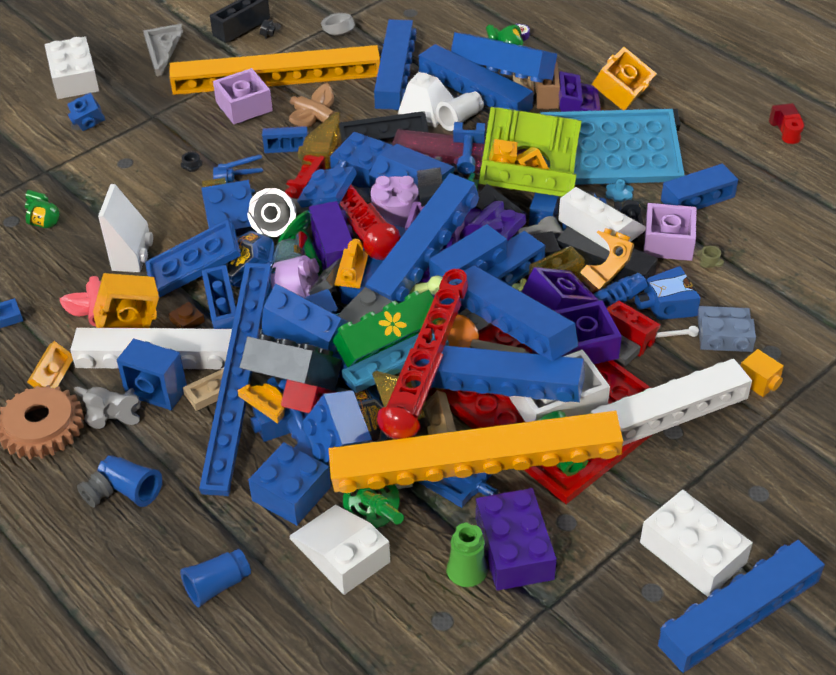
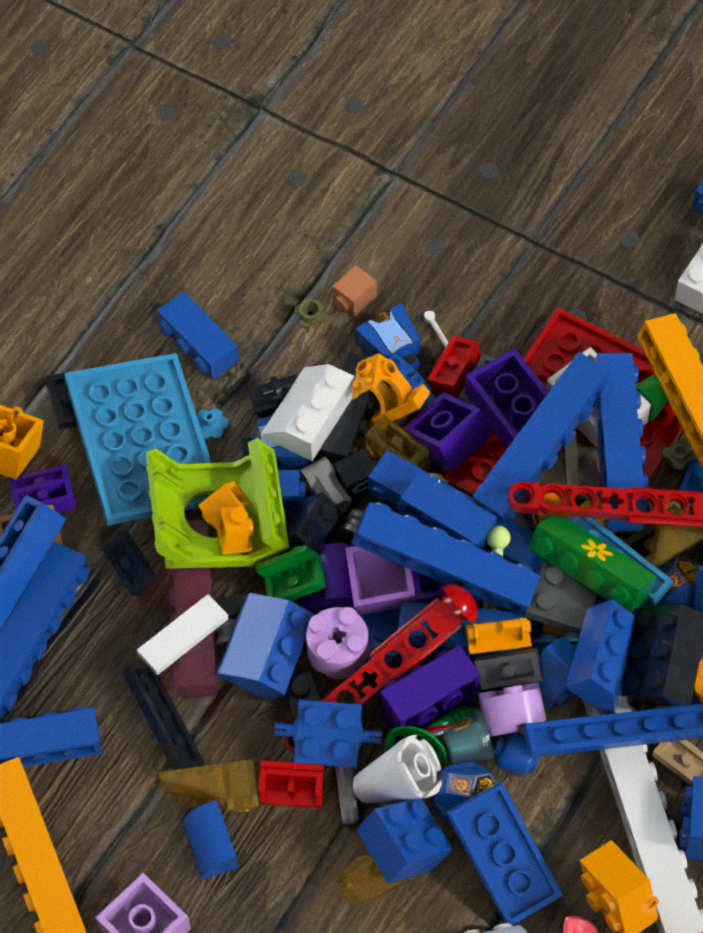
camera: 105 degrees left, 15 degrees up
reddish brown plate [169,302,205,329] -> none
blue brick [201,265,236,329] -> none
blue plant [213,155,263,193] -> none
medium nougat plant [289,82,337,127] -> none
blue brick [330,132,392,187] -> none
white slope [398,72,454,127] -> none
black beam [417,167,443,207] -> none
white plant [436,91,484,131] -> none
blue bar [453,122,485,175] -> none
dark purple brick [460,201,526,241] -> none
white brick [591,359,752,445] -> none
lavender brick [643,203,696,261] -> none
sand blue plate [697,306,756,352] -> none
light orange brick [741,349,784,397] -> none
leg [769,103,804,144] -> none
none -> white tile [137,594,228,675]
none -> nougat brick [333,265,377,317]

